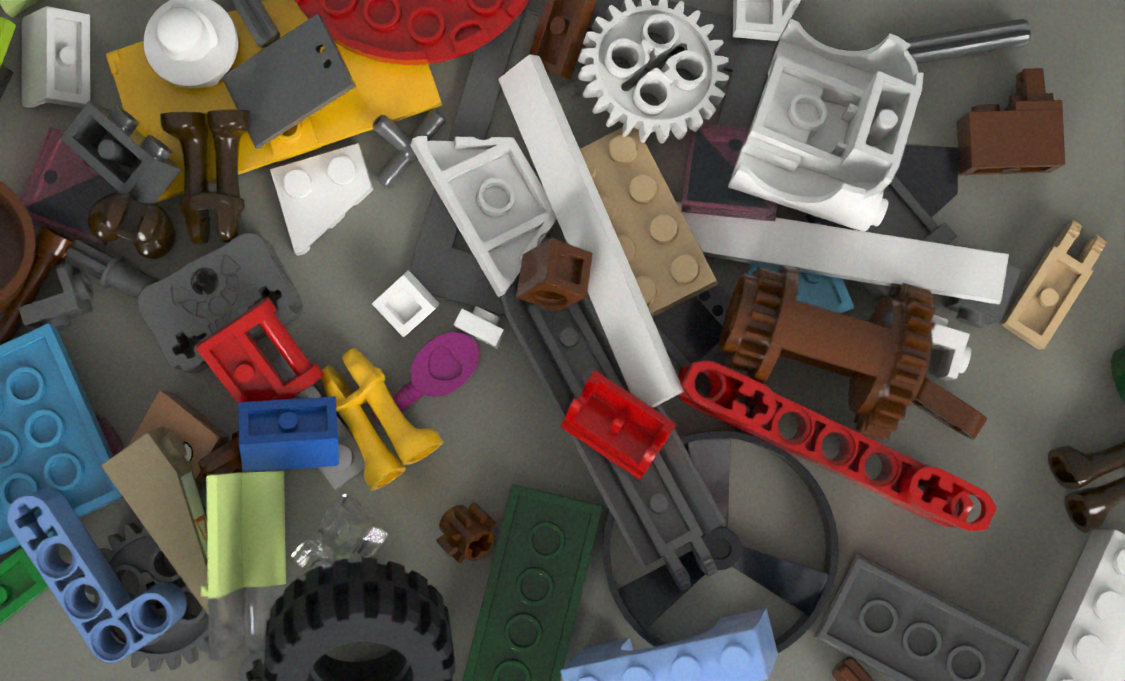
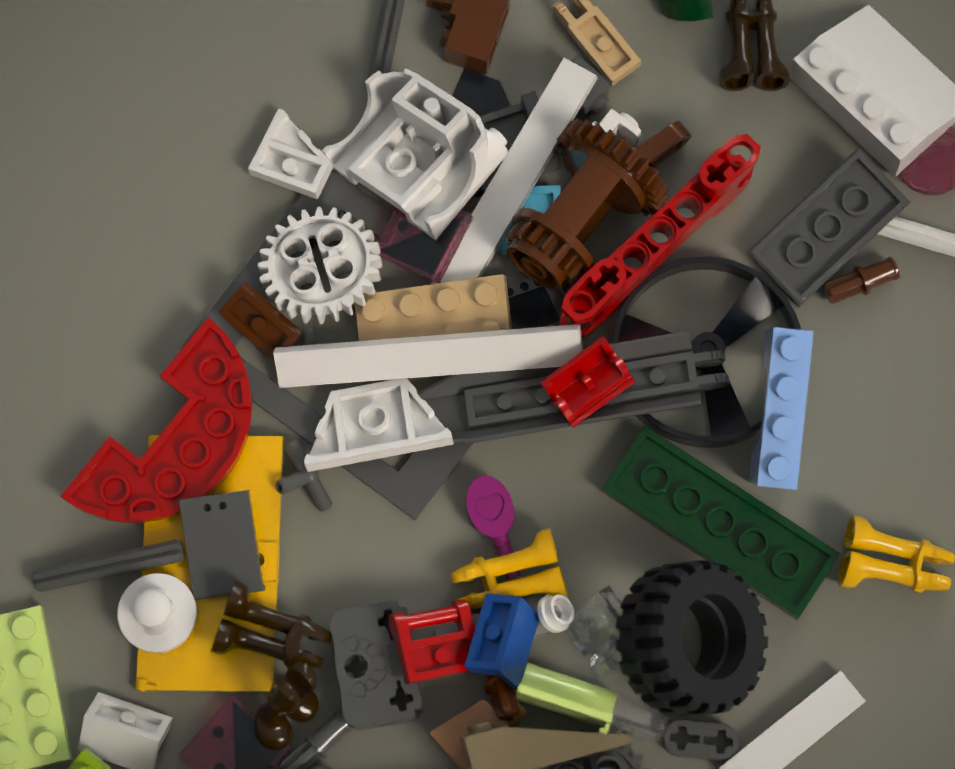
camera: 70 degrees left, 10 degrees down
dark grey brick [60,101,182,204] -> none
white wing [270,143,374,256] -> none
white plate [372,270,440,338] -> none
reddish brown gear [436,502,497,563] -> none
white plate [453,306,505,349] -> none
reddish brown brick [516,238,593,312] -> none
none -> white plate [537,594,574,633]

